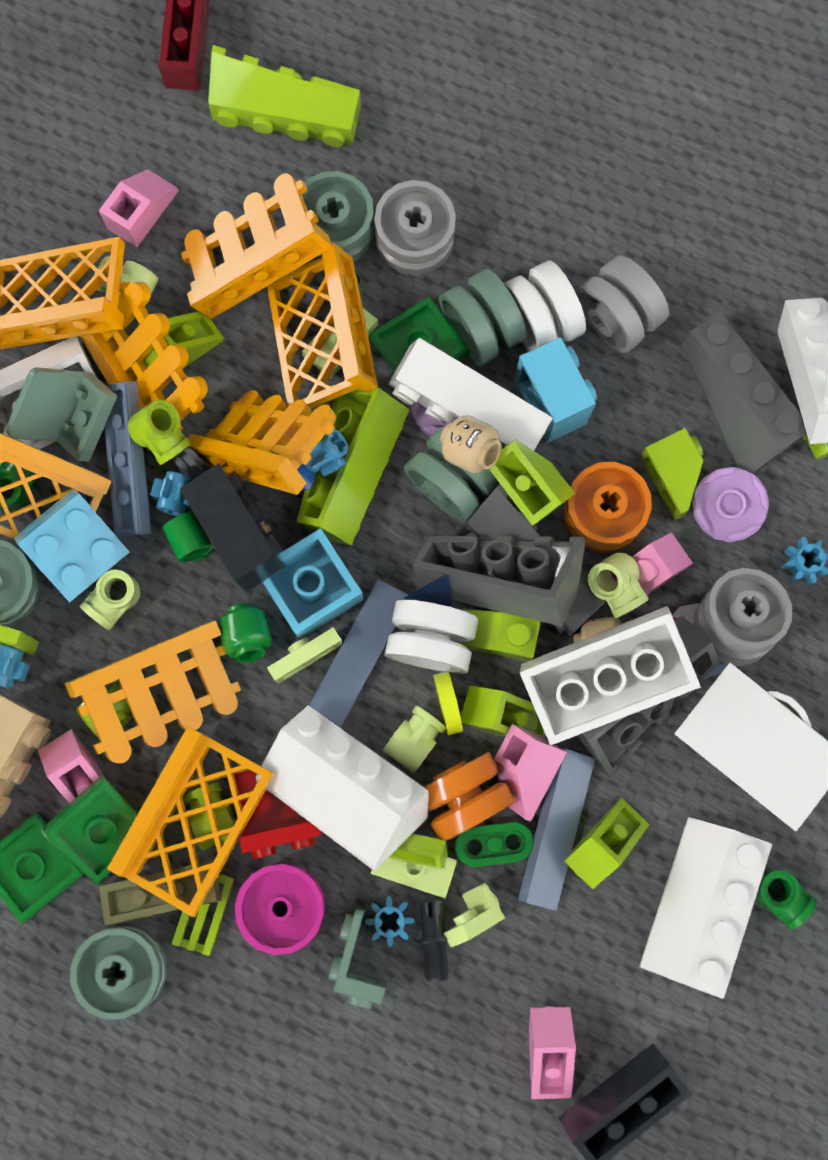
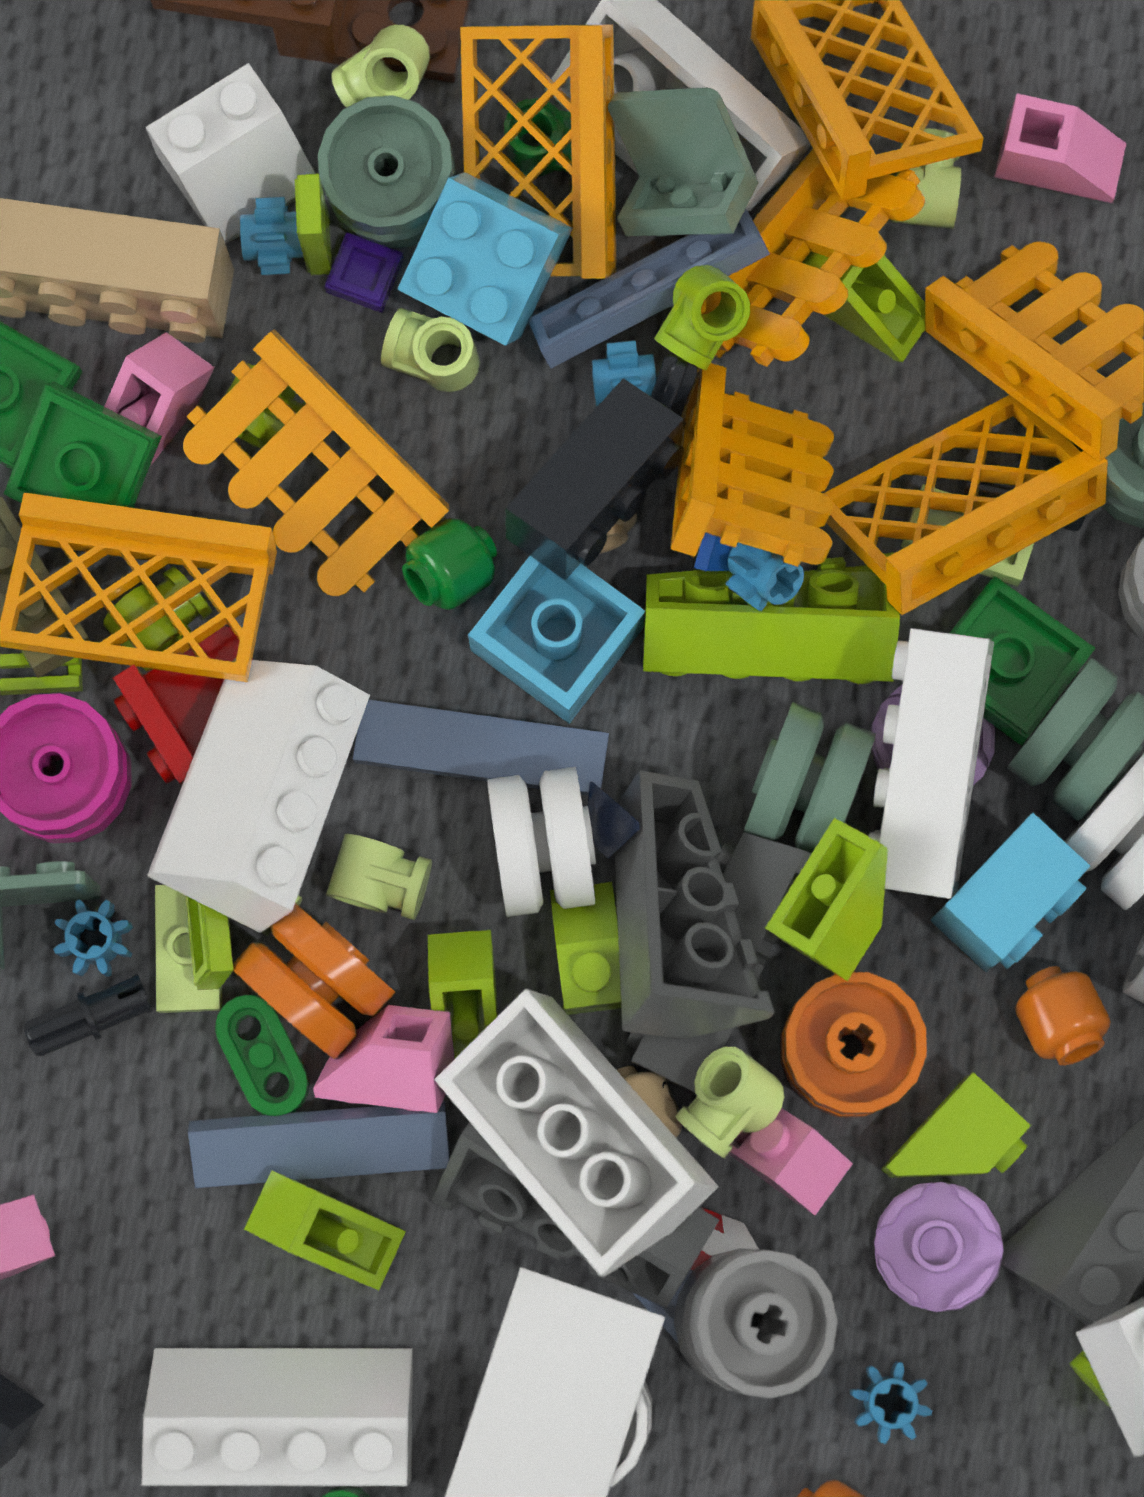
camera: 75 degrees right, 0 degrees up
green piece [163,511,214,563] -> none
yellowish green plate [267,627,343,684] -> none
neon yellow piece [433,671,463,735] -> none
tan head [441,415,502,474] -> none
yellowish green bracket [443,883,505,947] -> none
none -> dark purple tile [325,233,404,313]
none -> orange head [1015,966,1111,1066]

